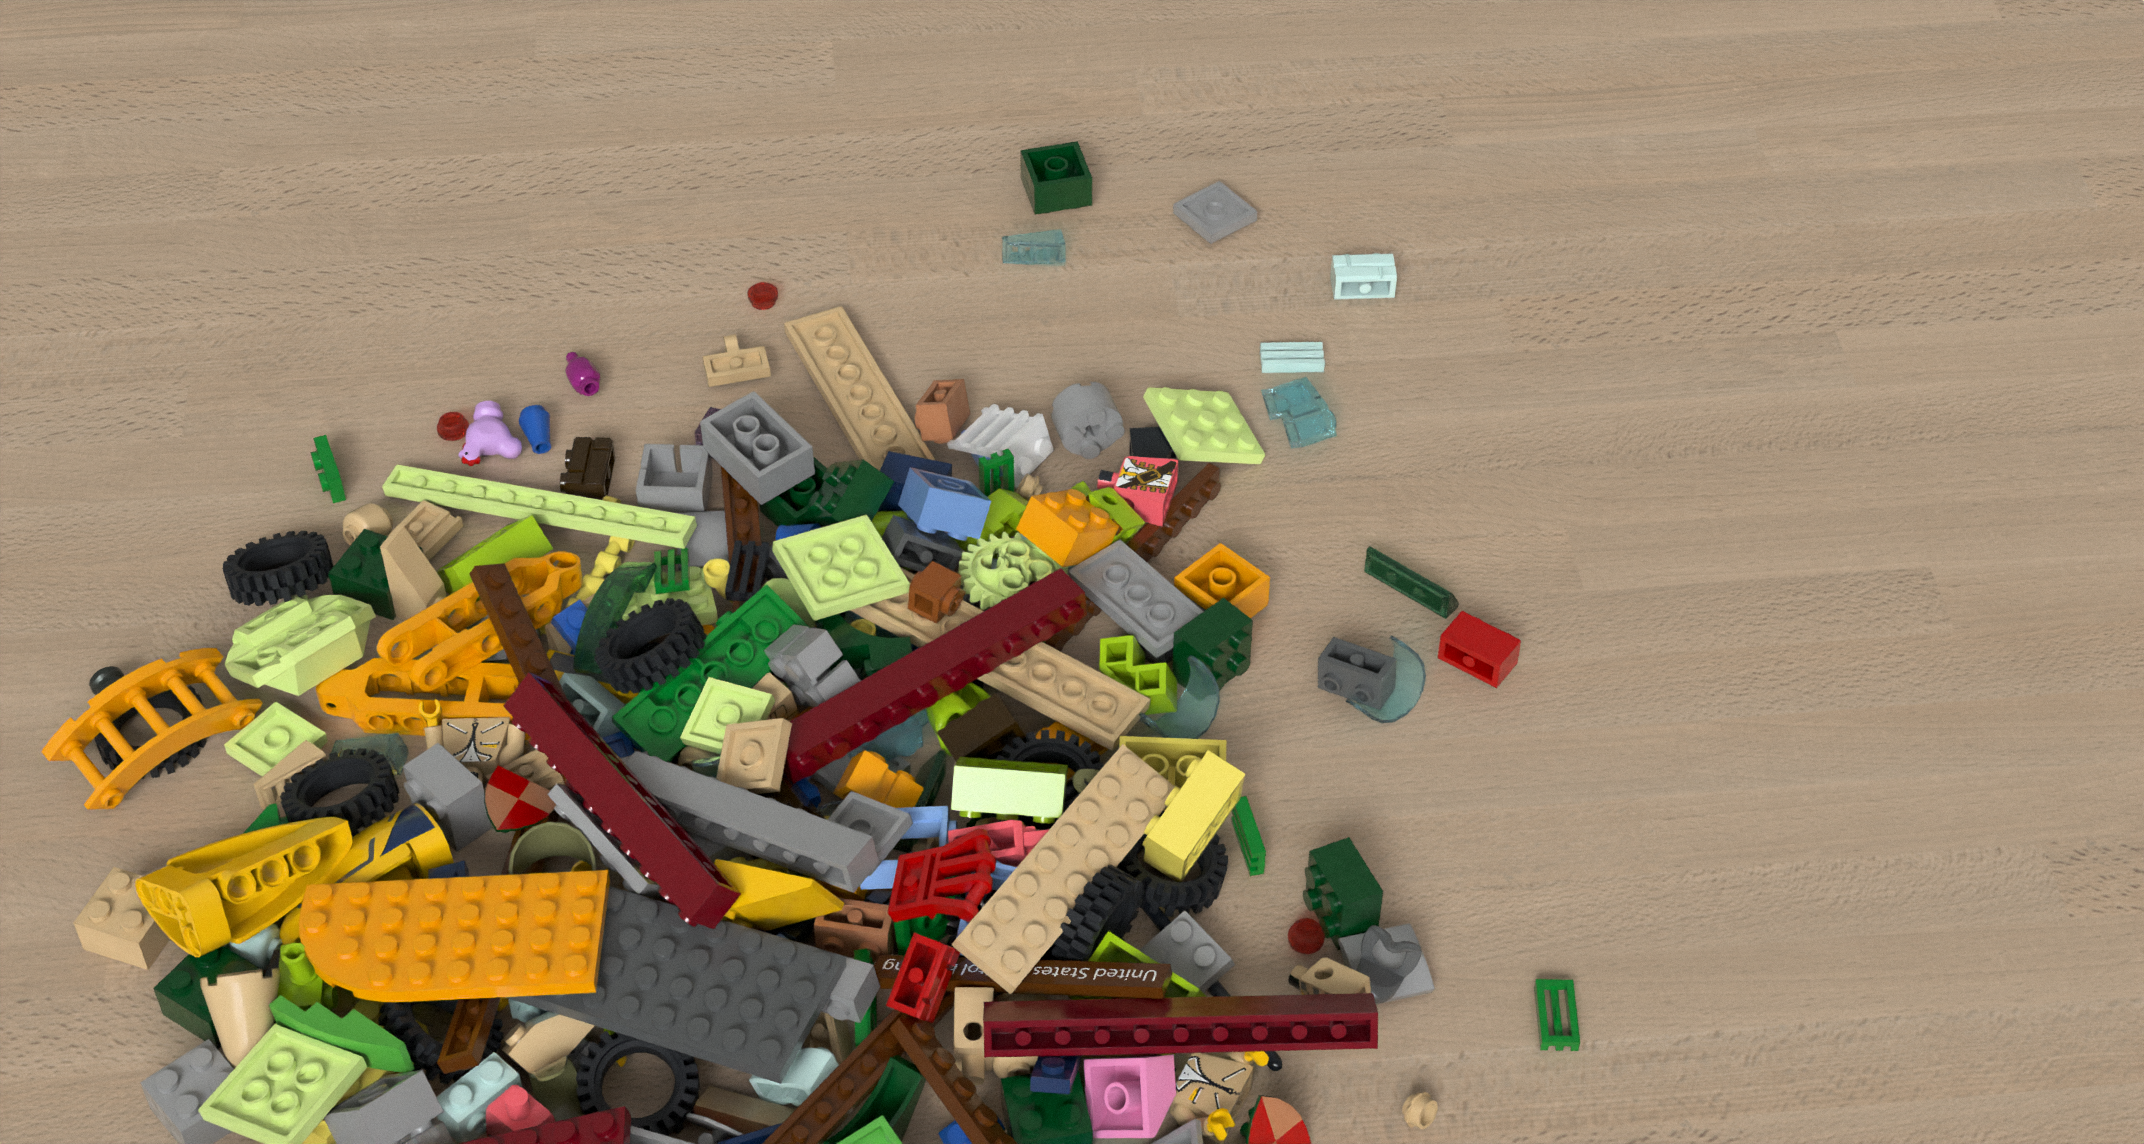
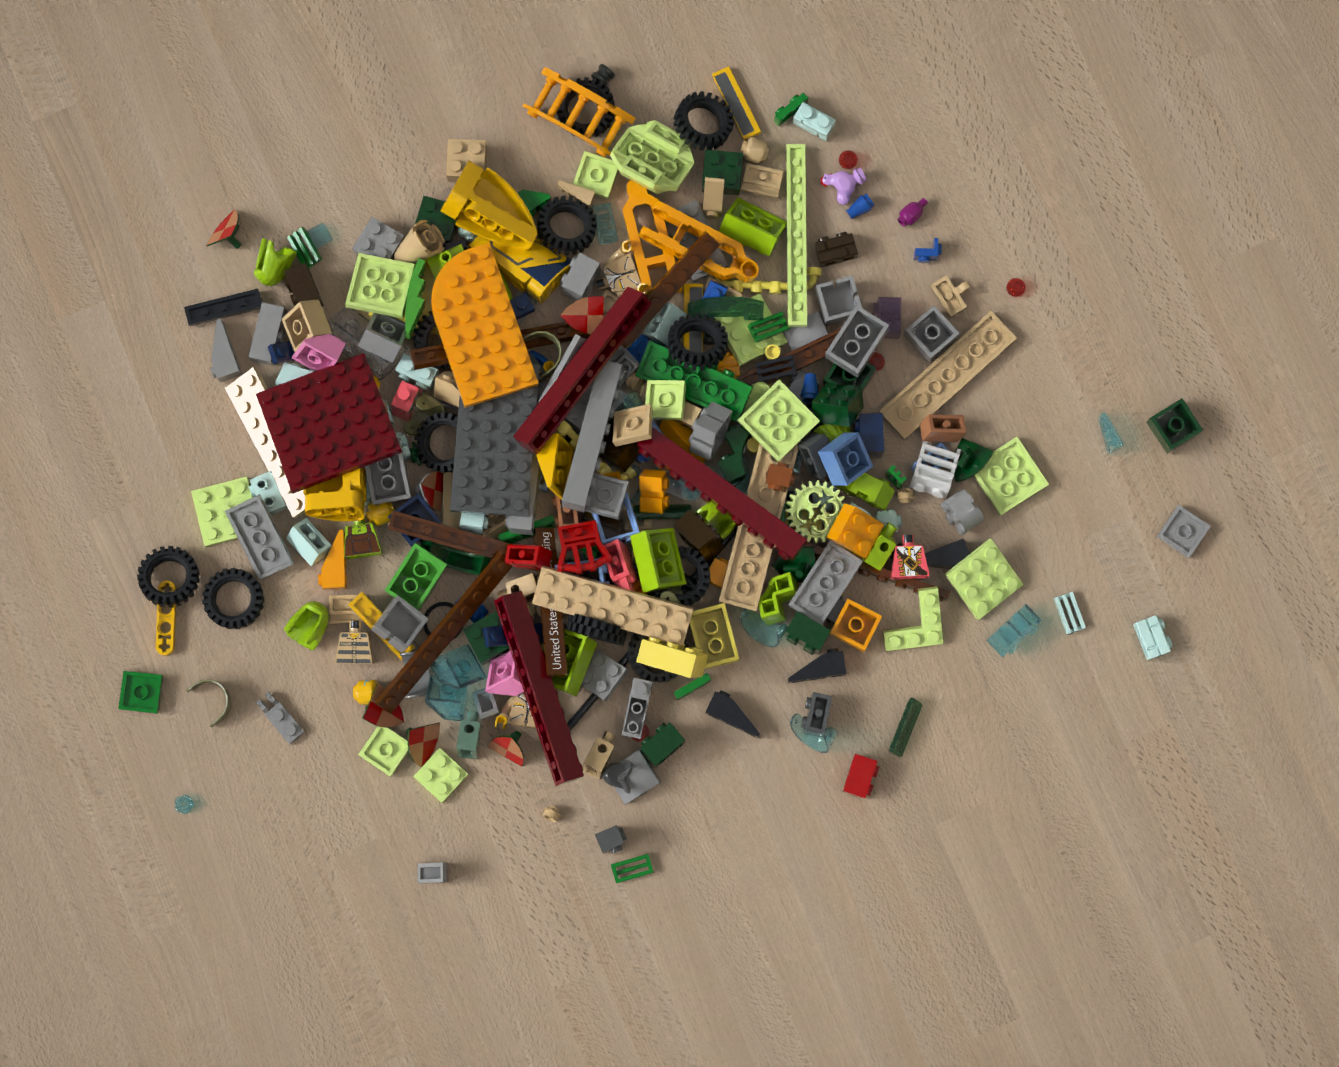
camera: 75 degrees right, 35 degrees up
none -> dark grey brick [595,825,627,854]
none -> light grey slope [622,678,653,739]
none -> black slope [705,690,760,738]
none -> tile [712,66,761,141]
none -> dark green shield [771,547,816,582]
none -> black slope [787,648,846,684]
none -> light aqua brick [793,102,836,141]
none -> yellowish green plate [883,586,943,651]
none -> light grey brick [904,306,960,362]
none -> blue bracket [914,238,942,263]
none -> dark green shield [952,438,994,483]
none -> yellowish green plate [974,437,1049,516]

